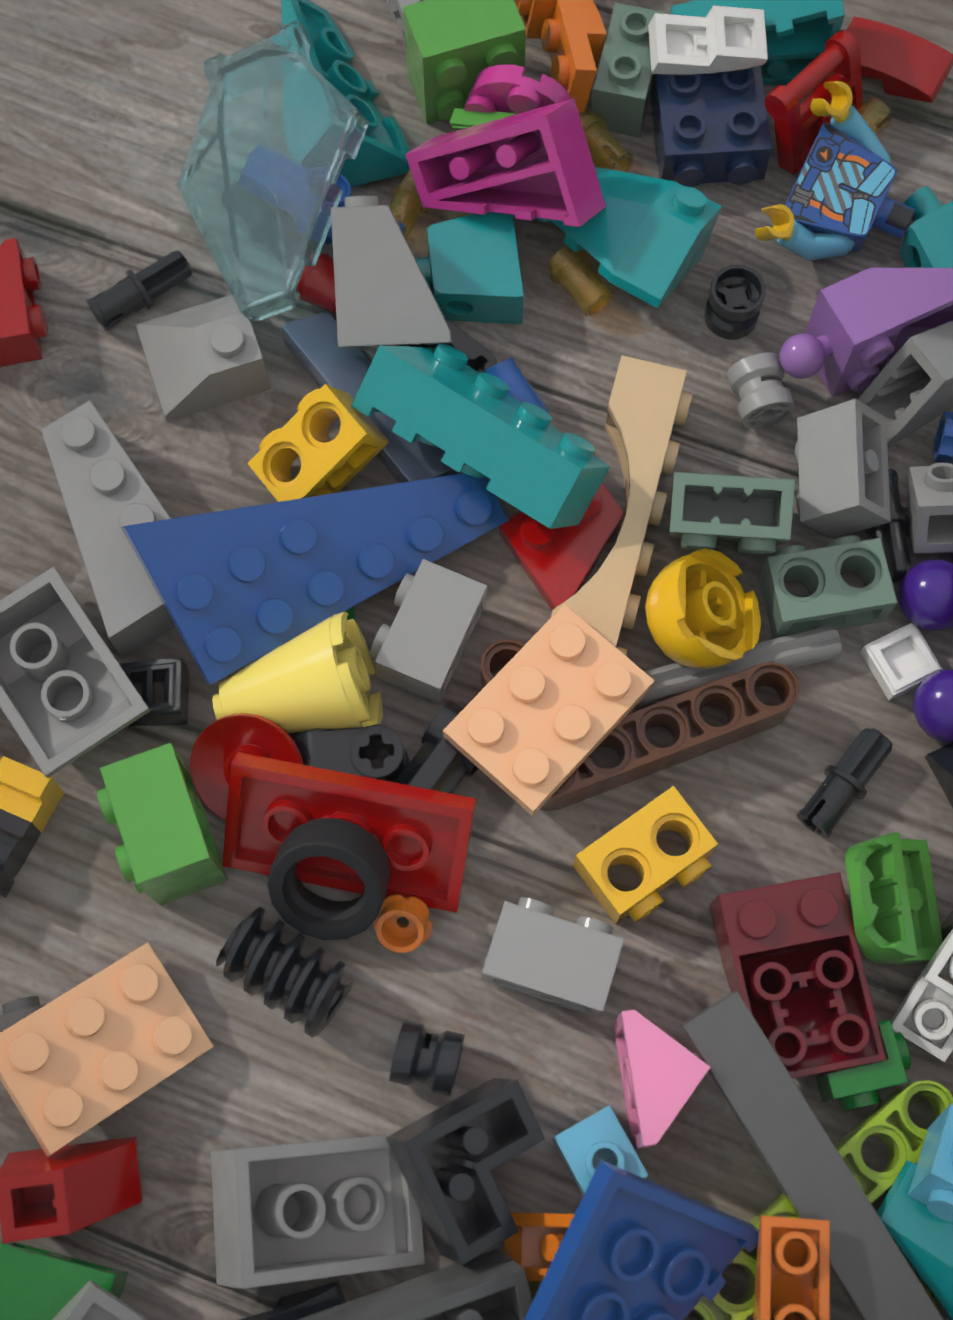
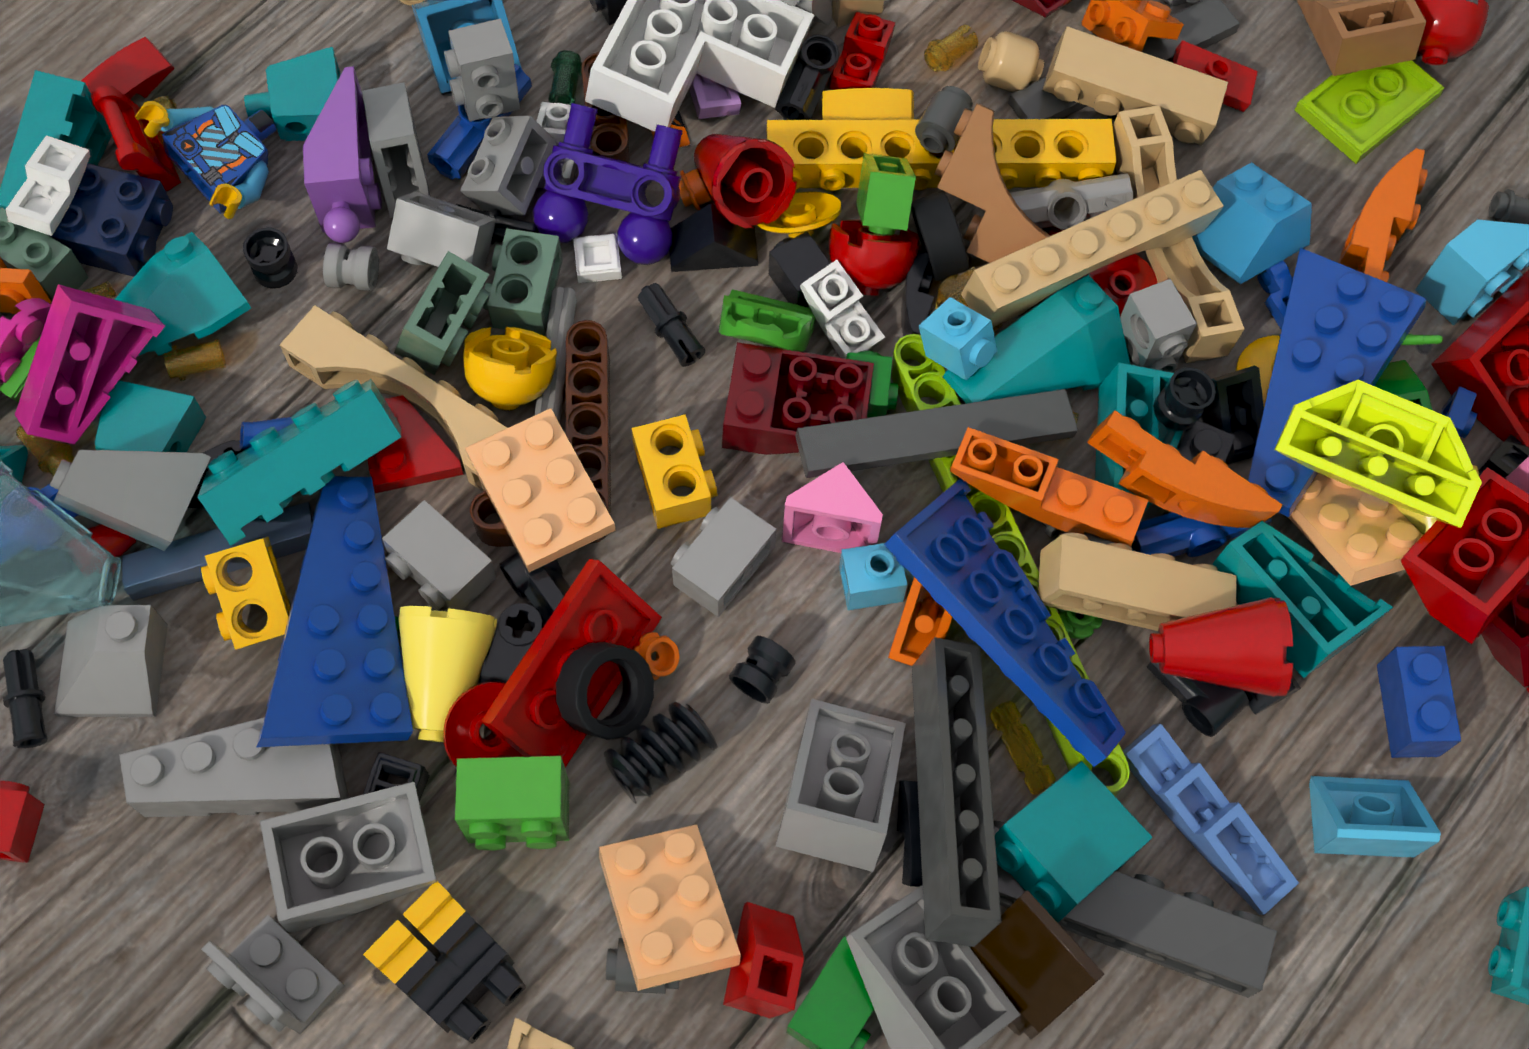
camera: 75 degrees left, 5 degrees down
black brick [386,1078,545,1265] -> none

